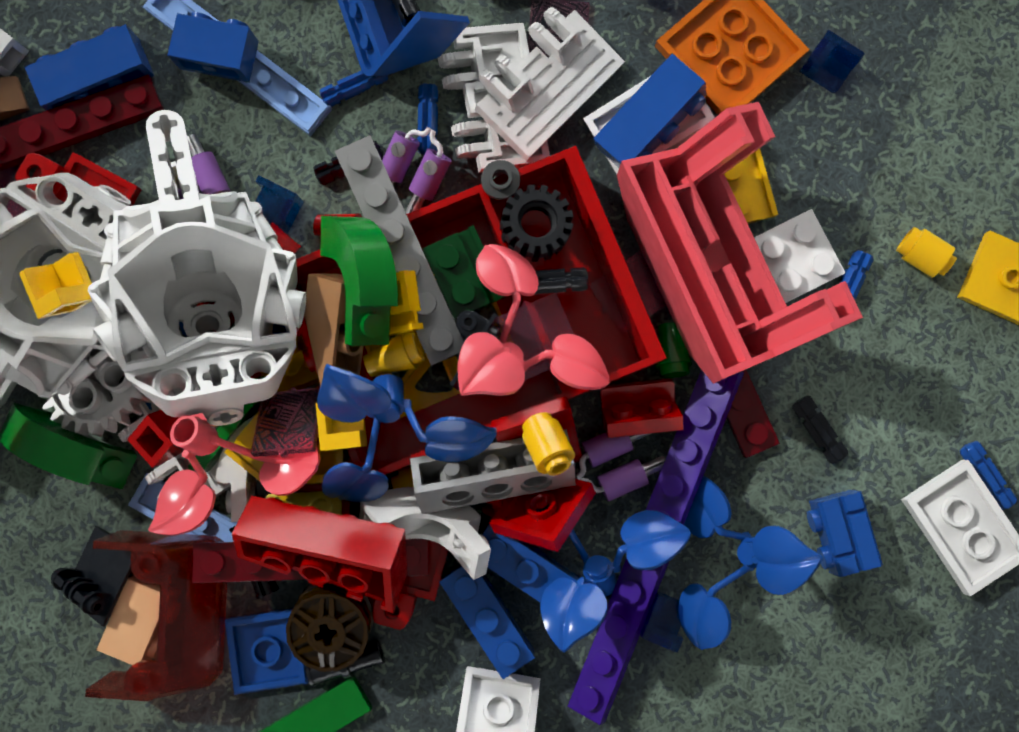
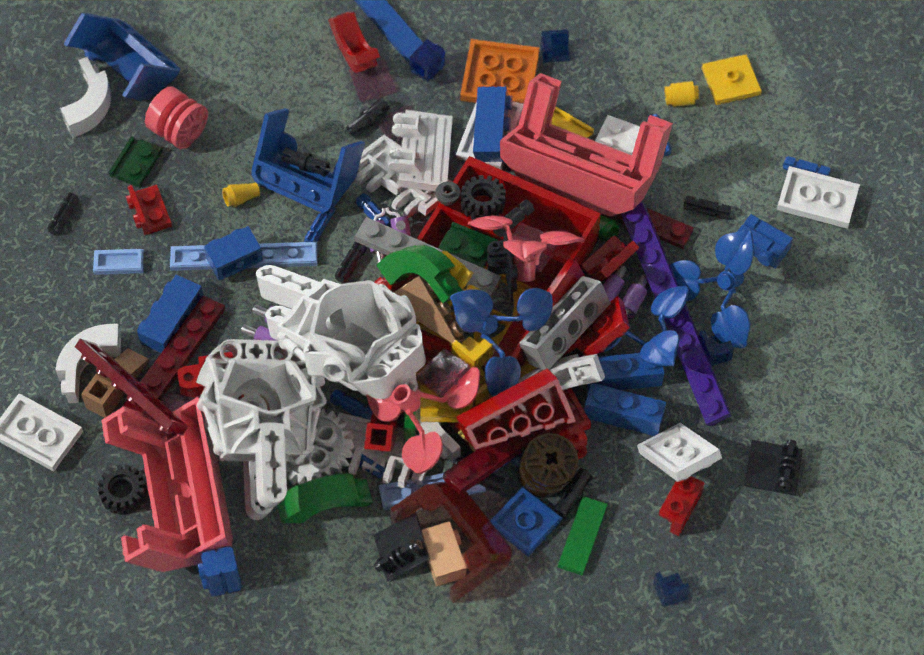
camera: 45 degrees left, 25 degrees down
yellow panel [19,252,92,319] -> none
yellow brick [522,412,575,476] -> none

